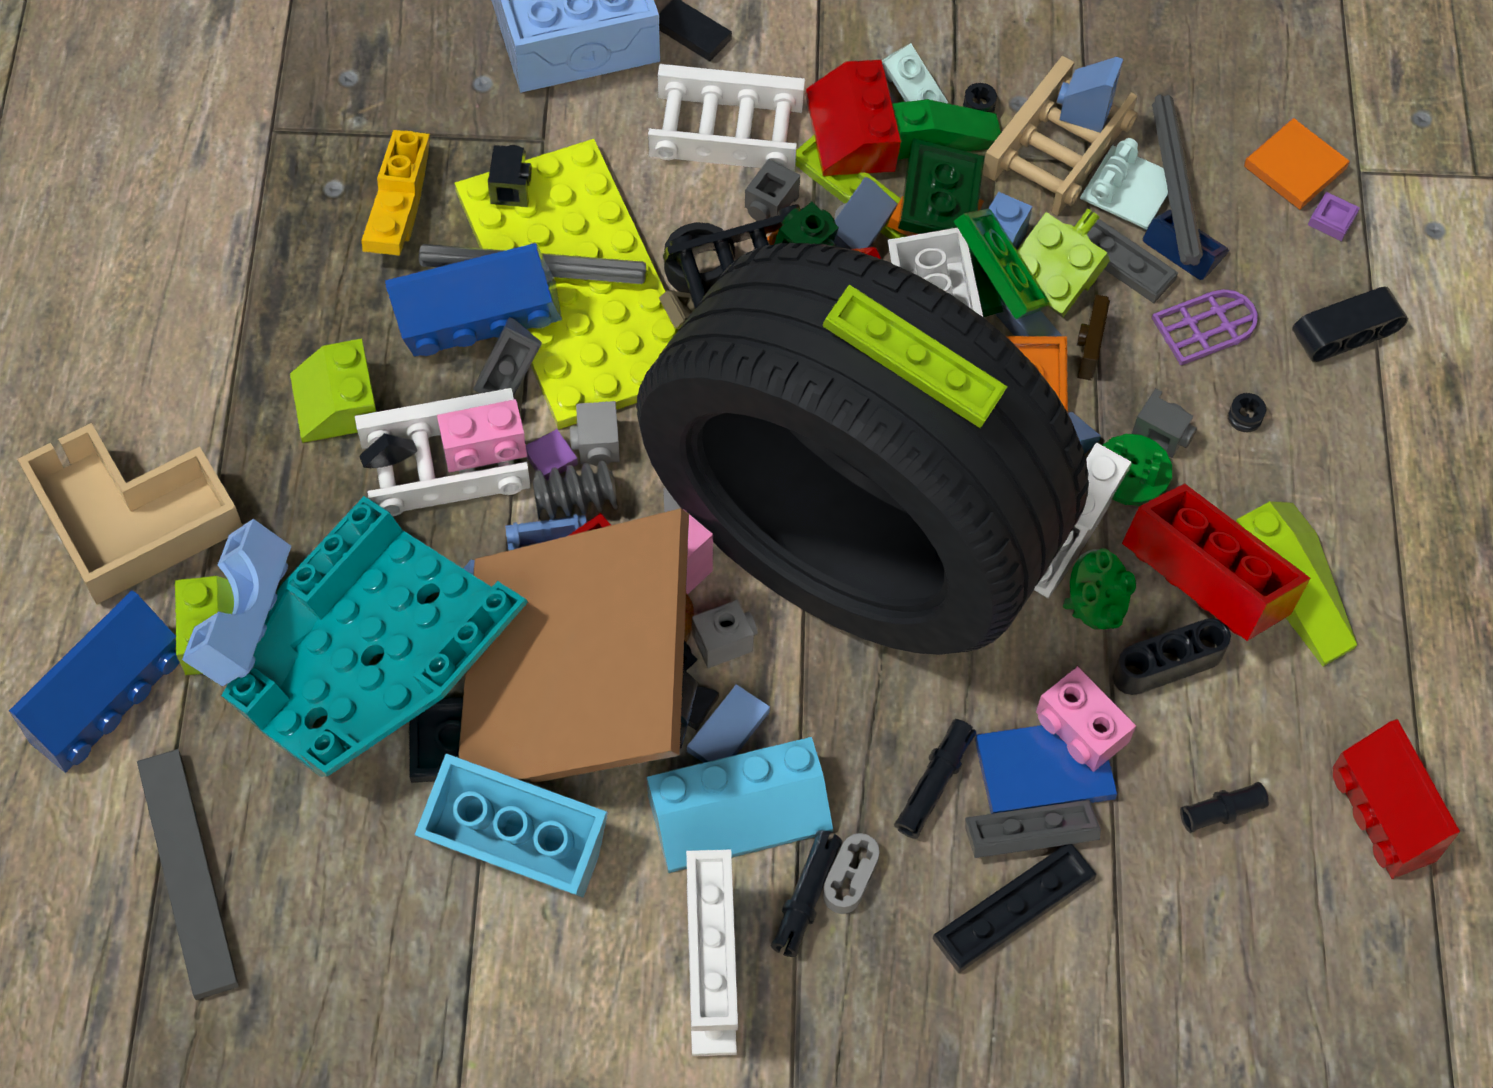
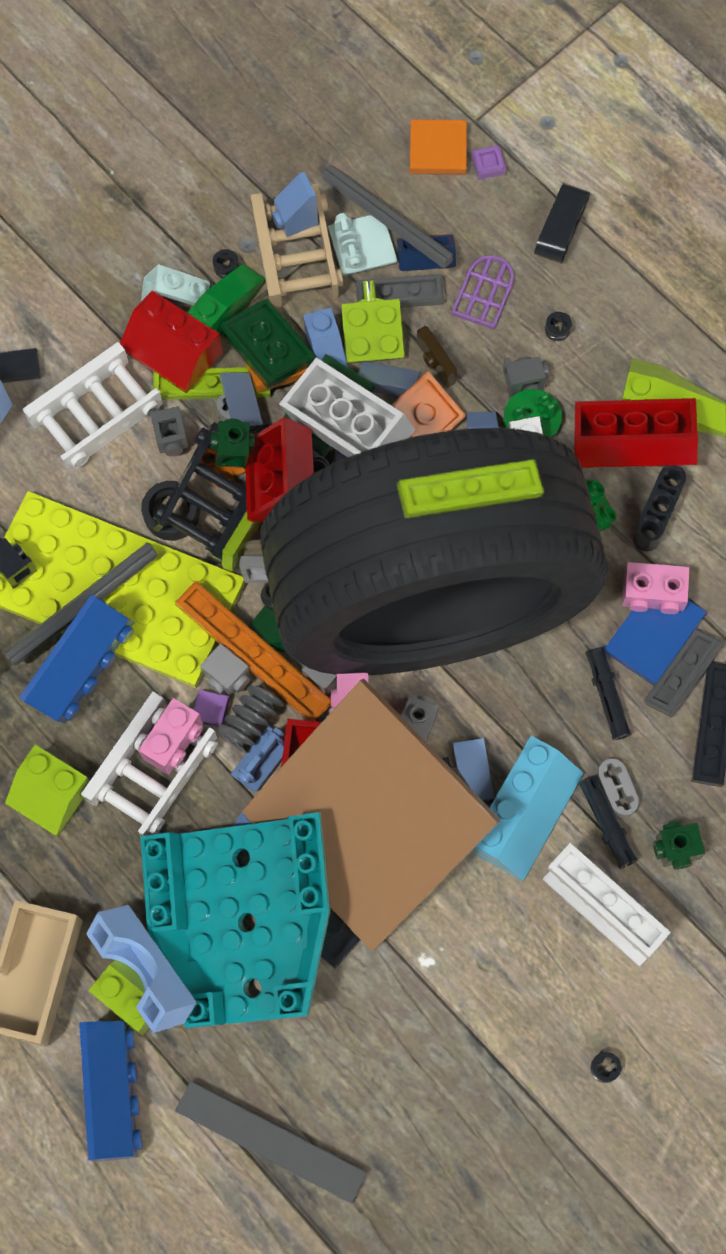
camera: 40 degrees left, 10 degrees up
black tile [359,433,417,468] -> none
medium azure slope [415,753,608,898] -> none
dark grey slope [473,317,542,397] -> none
dark tan tile [659,290,695,329] -> none
green tile [953,208,1050,320] -> none
none -> orange tile [175,581,331,721]
none -> dark green brick [653,821,706,870]

